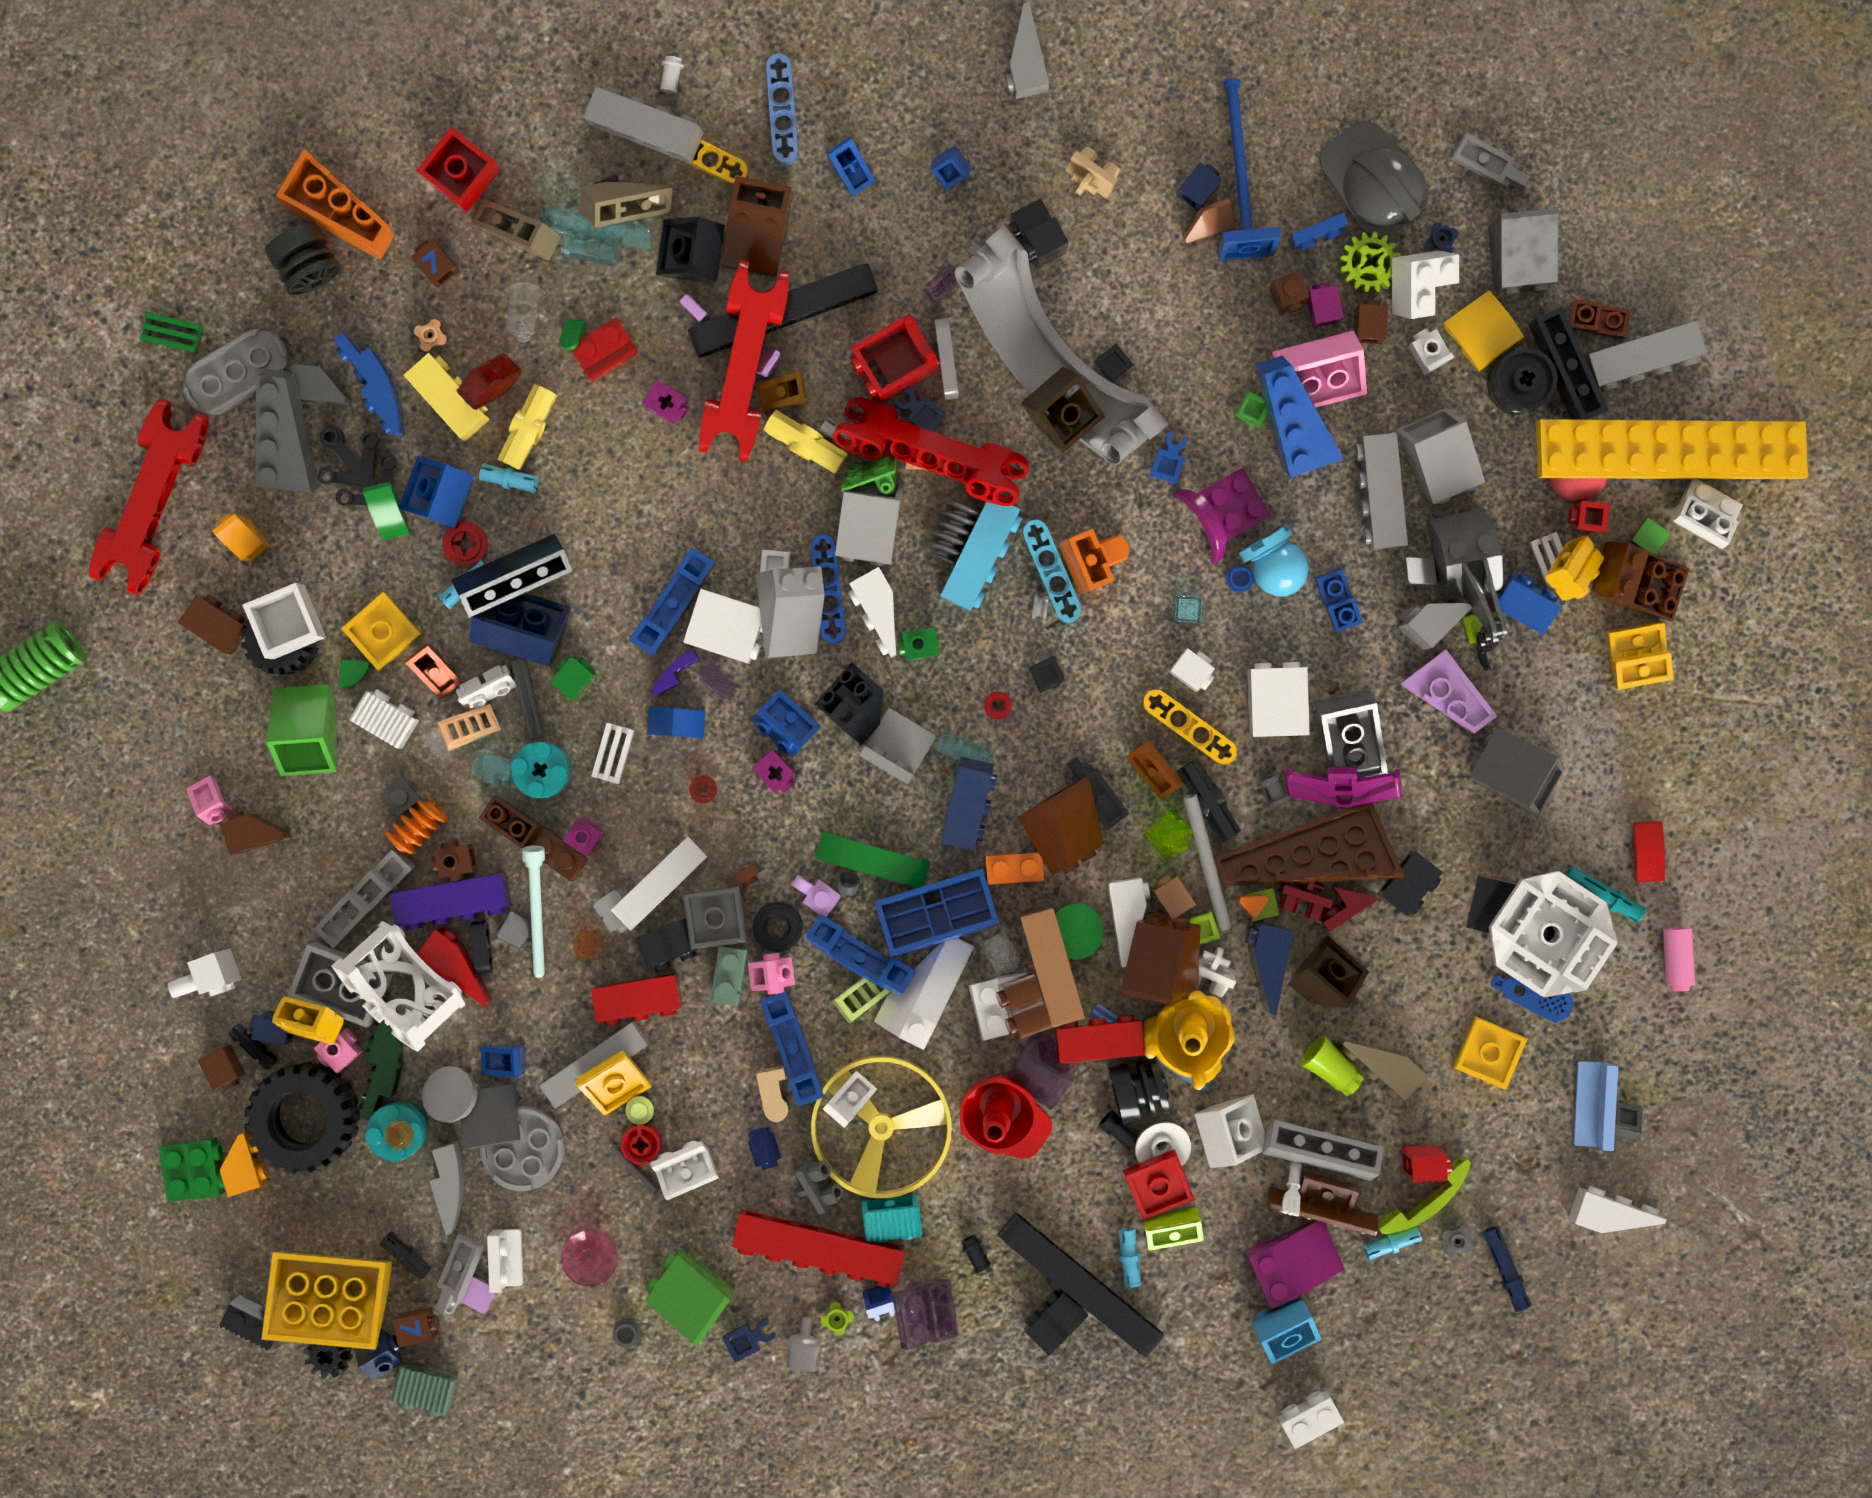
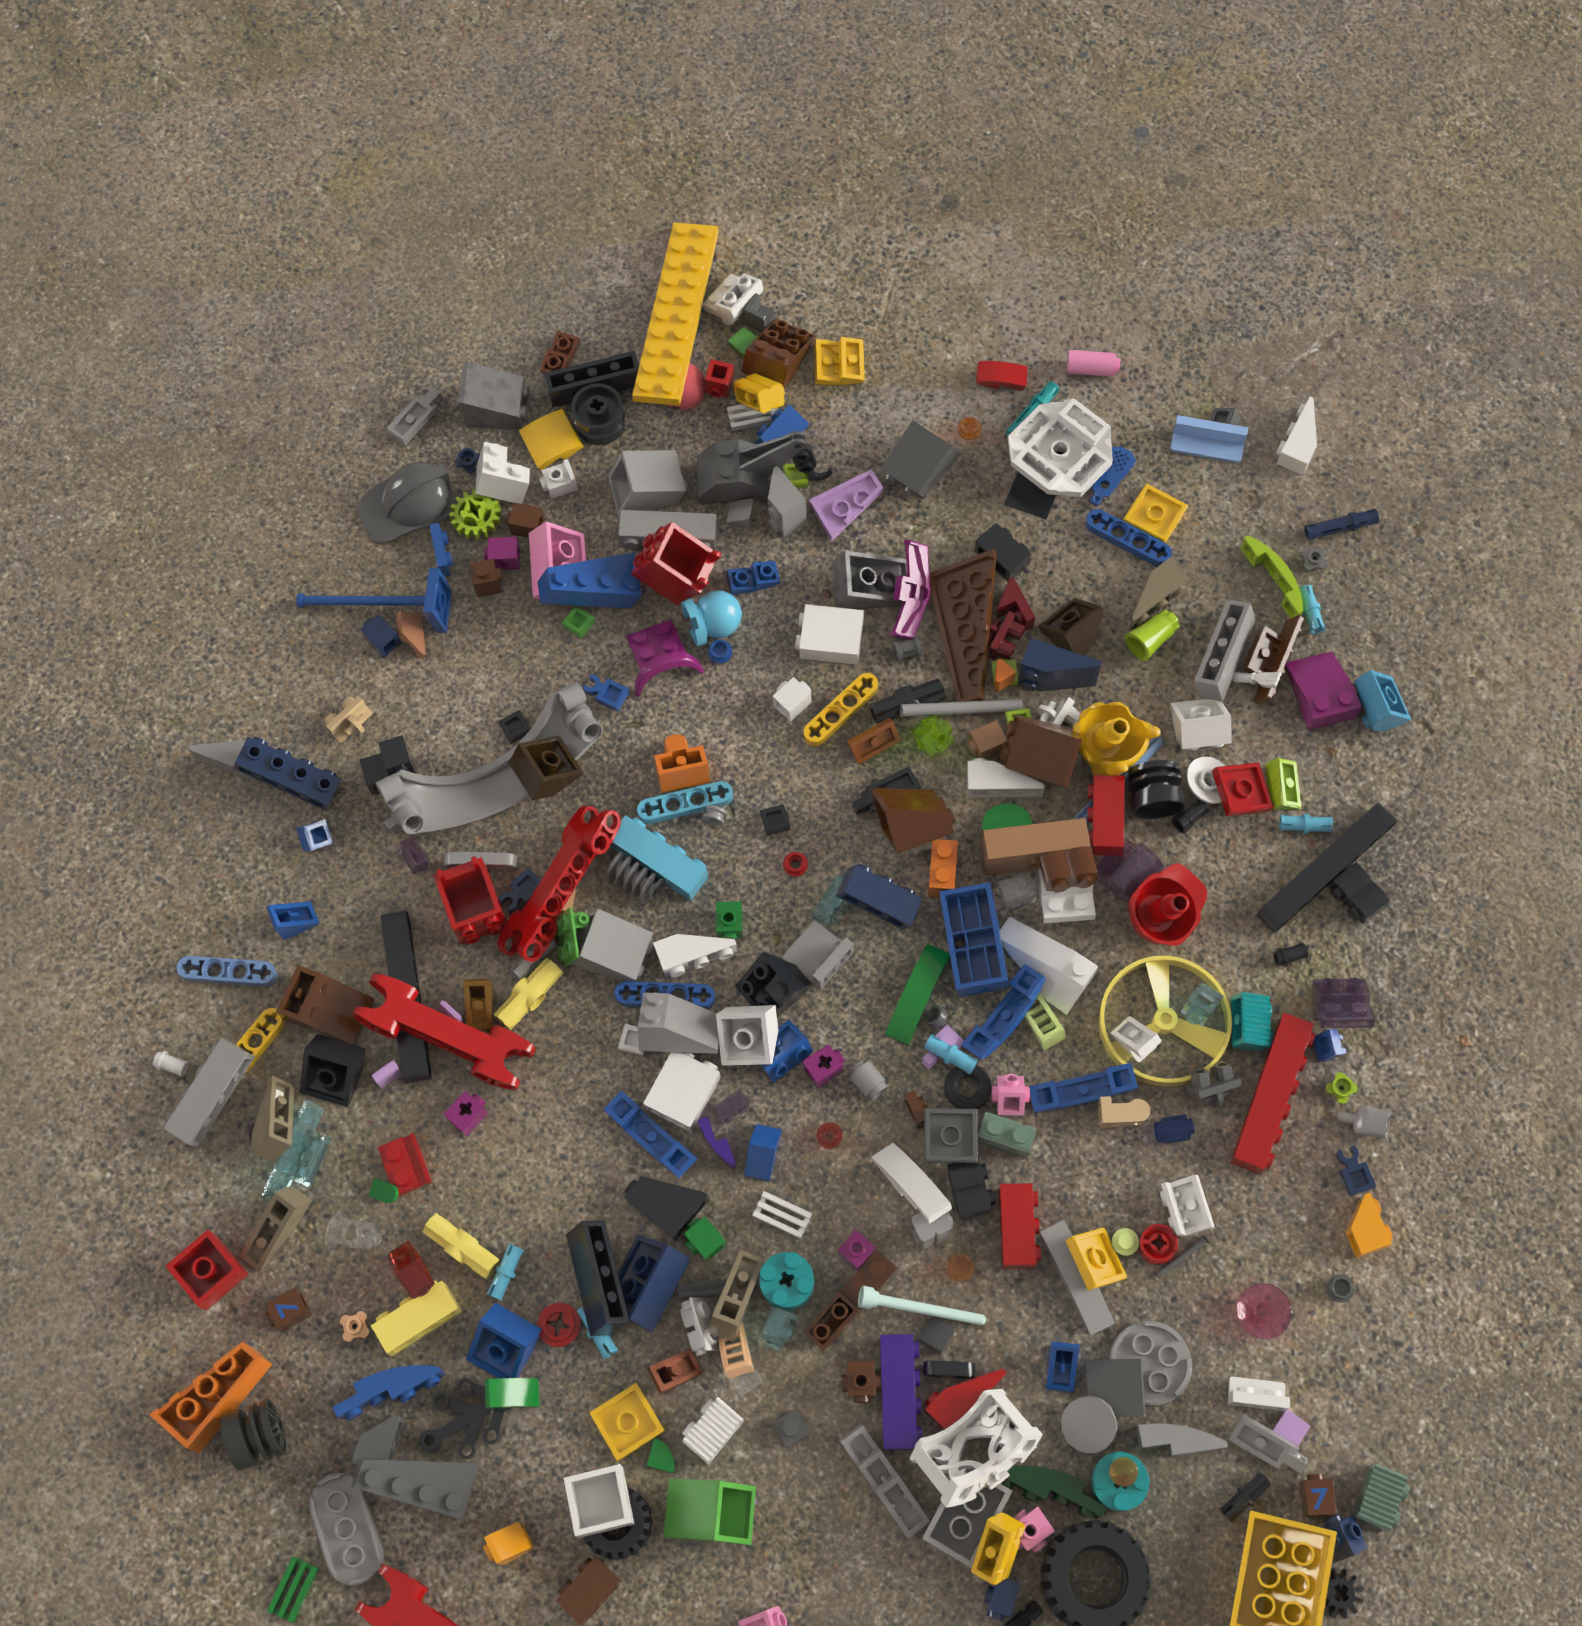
camera: 80 degrees left, 20 degrees down
reddish brown slope [220,811,291,856] -> none
orange piece [384,794,448,854] -> none
bright green slope [645,1249,735,1346] -> none
clear light blue tile [1173,594,1204,624] -> none
white bracket [1278,1390,1344,1449] -> none
red brick [1402,1145,1452,1184] -> none
light grey brick [1585,321,1707,393] -> none
none -> dark blue brick [233,737,341,811]
none -> black slope [624,1176,709,1242]
none -> red container [631,522,721,606]
none -> dark tan slope [708,1250,765,1342]
none -> white slope [716,1005,778,1065]
none -> dark grey panel [744,293,777,333]
none -> light grey brick [850,1061,888,1101]
none -> medium azure pin [924,1034,978,1075]
none -> clear orange plate [957,417,981,440]
none -> blue beam [1086,509,1172,567]
none -> clear light blue brick [1181,982,1224,1027]
none -> light orange slope [1345,1193,1392,1259]

